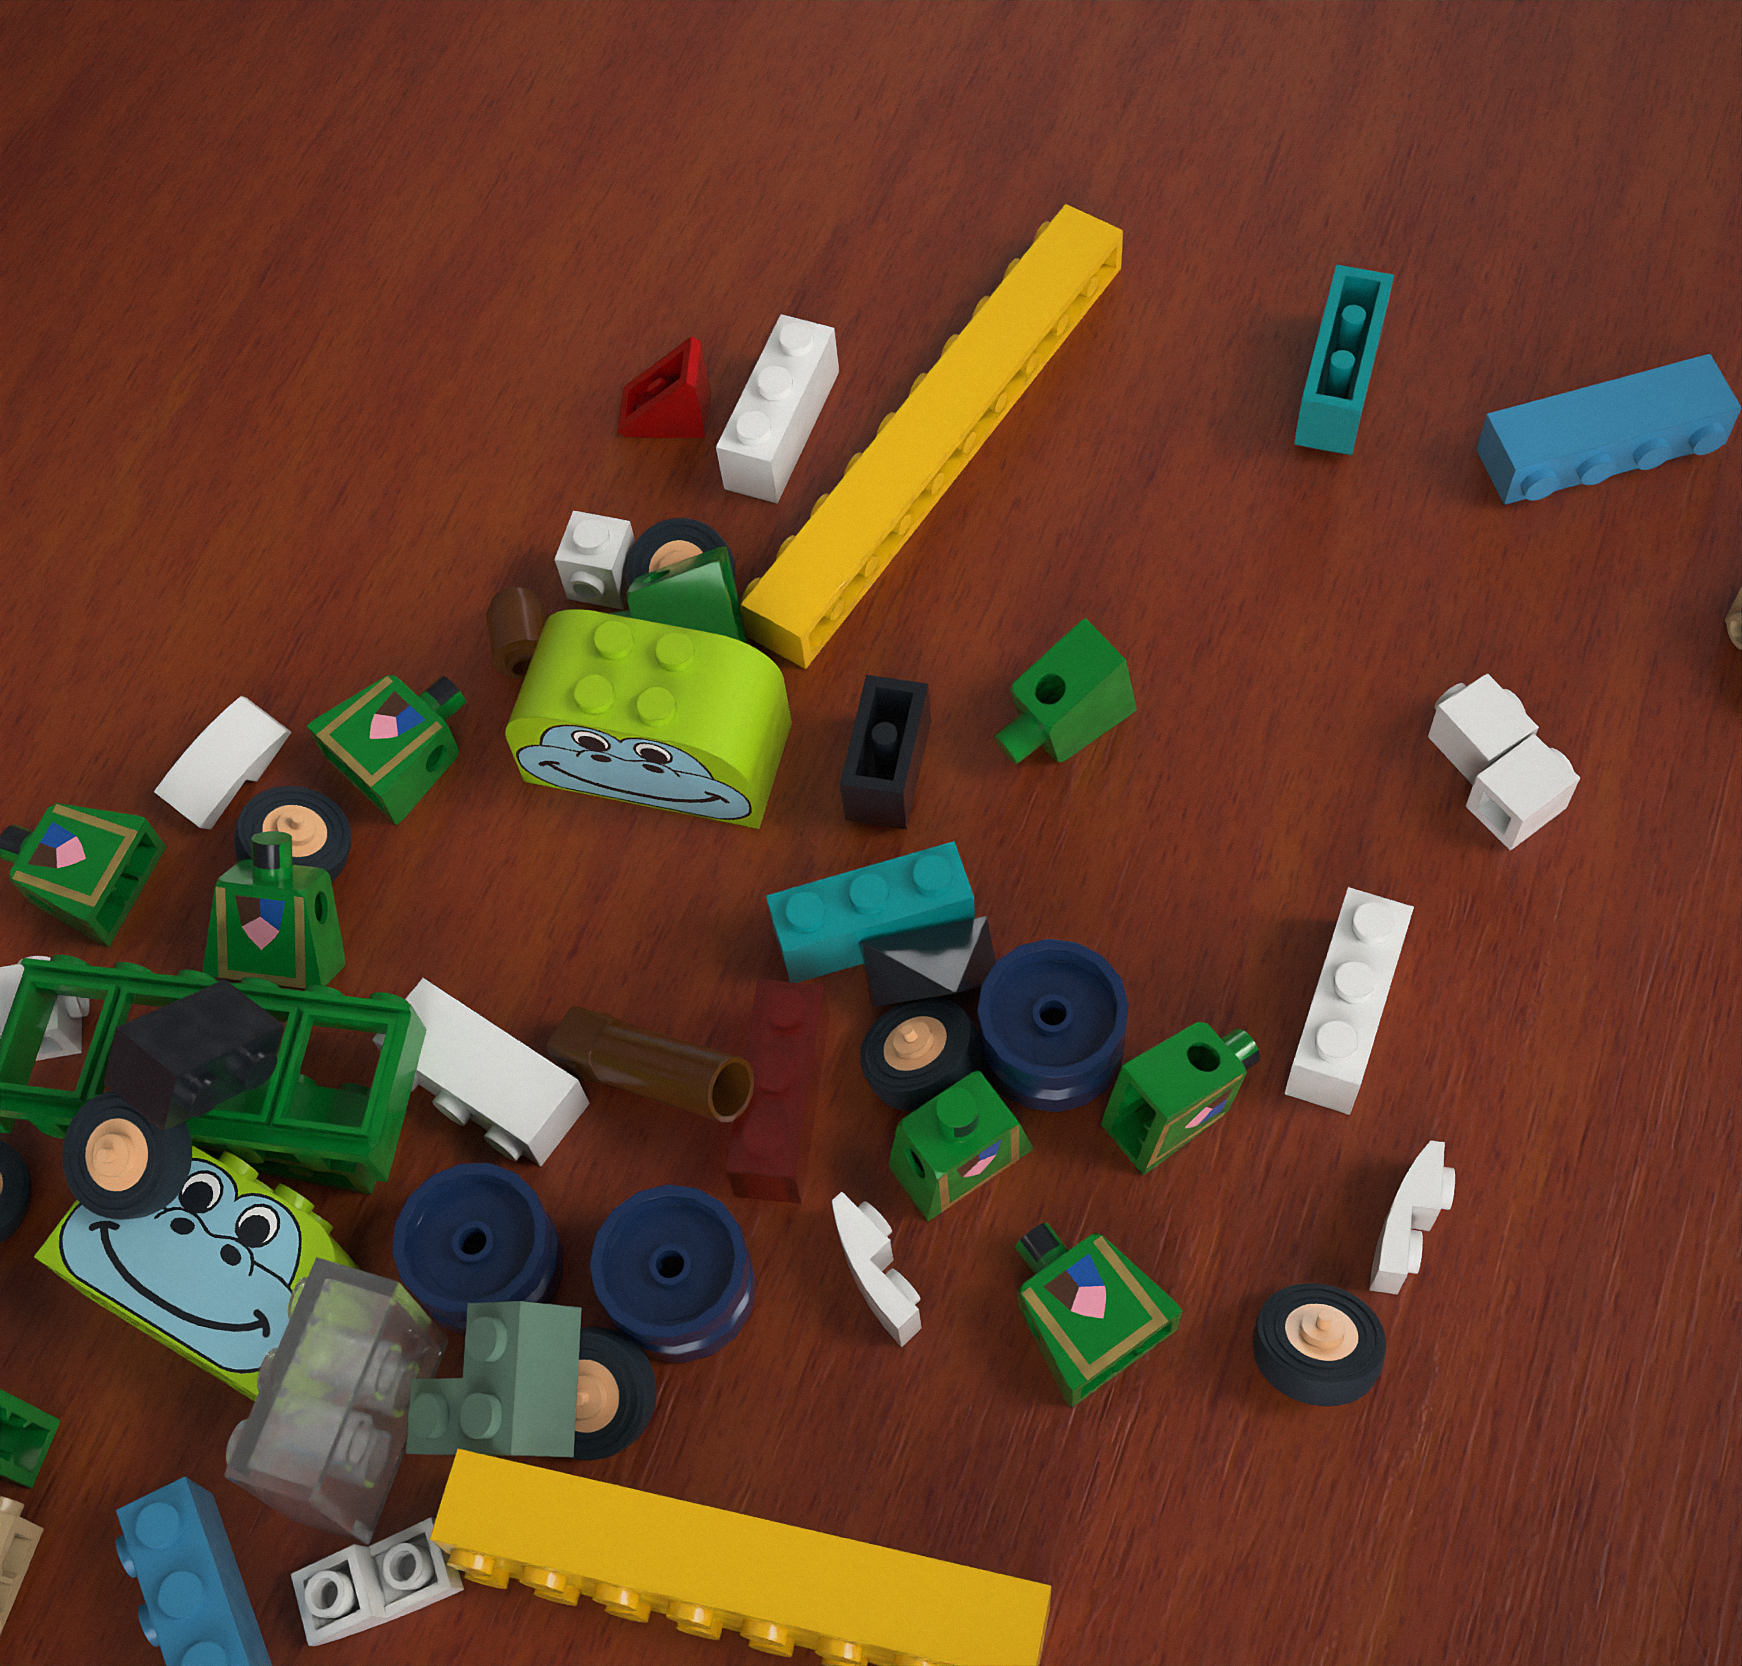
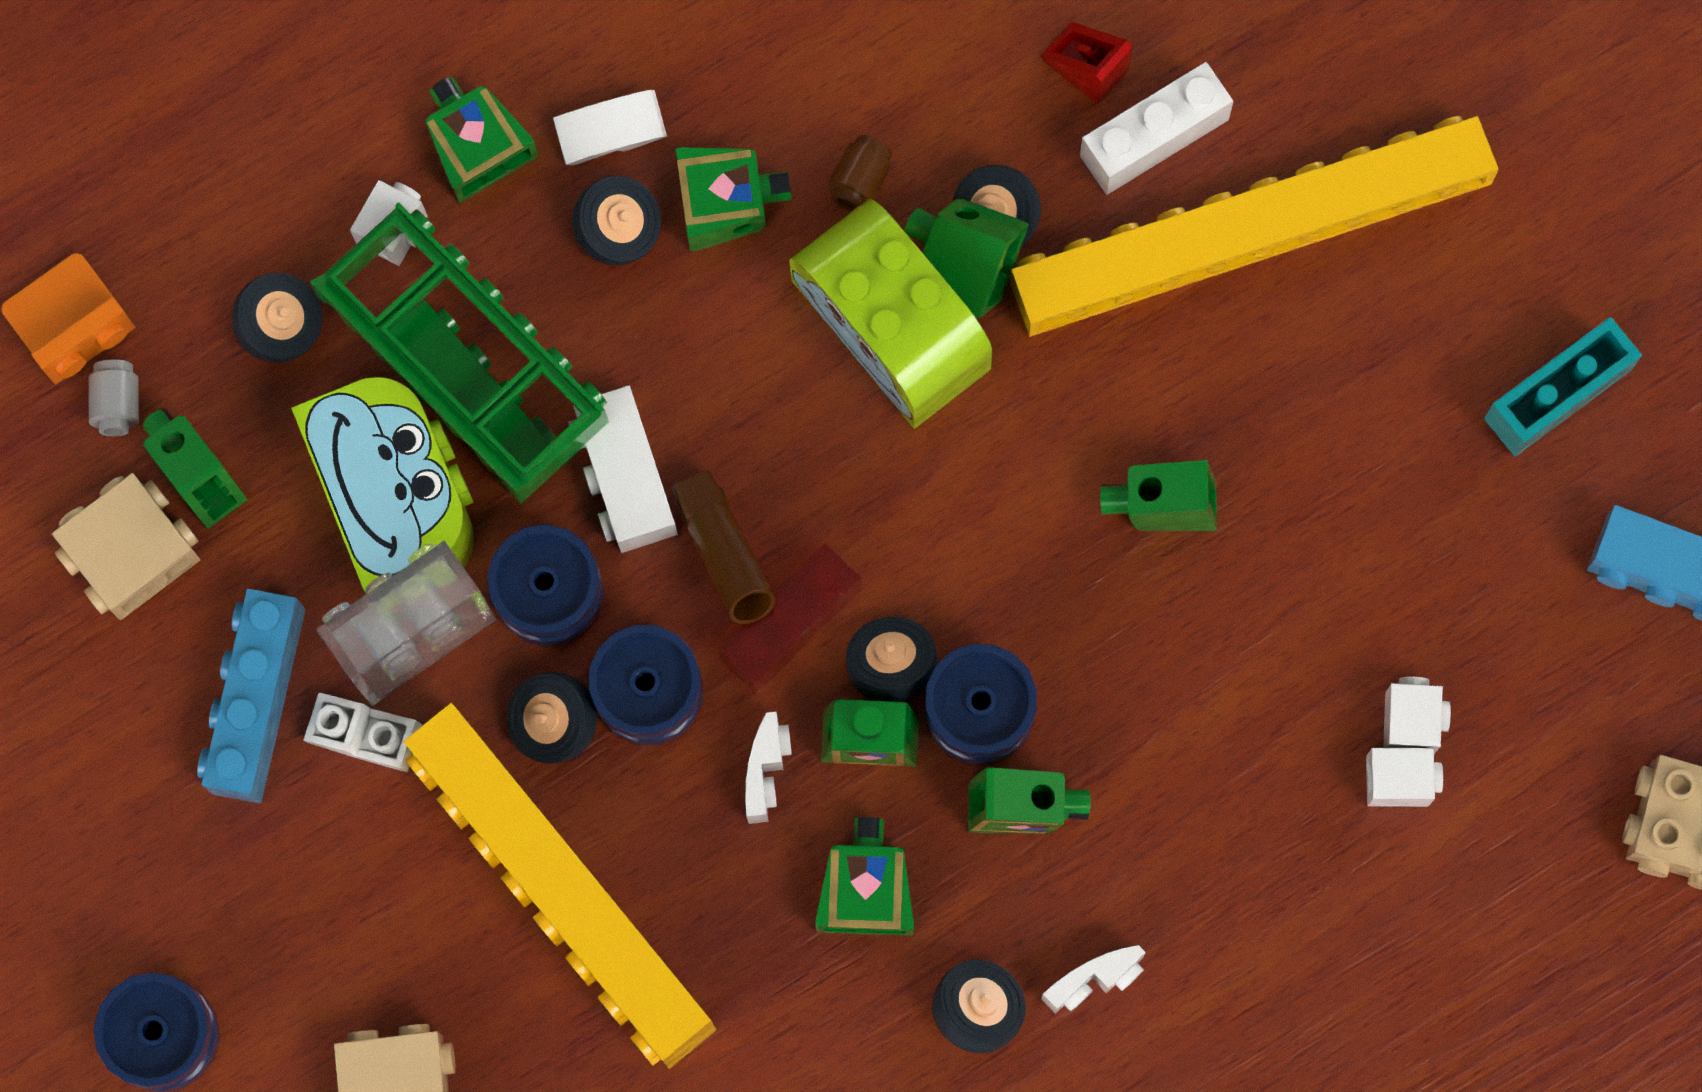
camera: 35 degrees right, 15 degrees up
black wheel [62,1091,192,1220] -> none
black brick [104,979,284,1132] -> none
green torso [203,831,345,989] -> none
sand green brick [406,1301,582,1457] -> none
white brick [555,510,636,610] -> none
teal brick [766,841,975,985] -> none
black brick [840,674,931,830] -> none
black slope [859,916,996,1007] -> none
white brick [1284,887,1414,1115] -> none

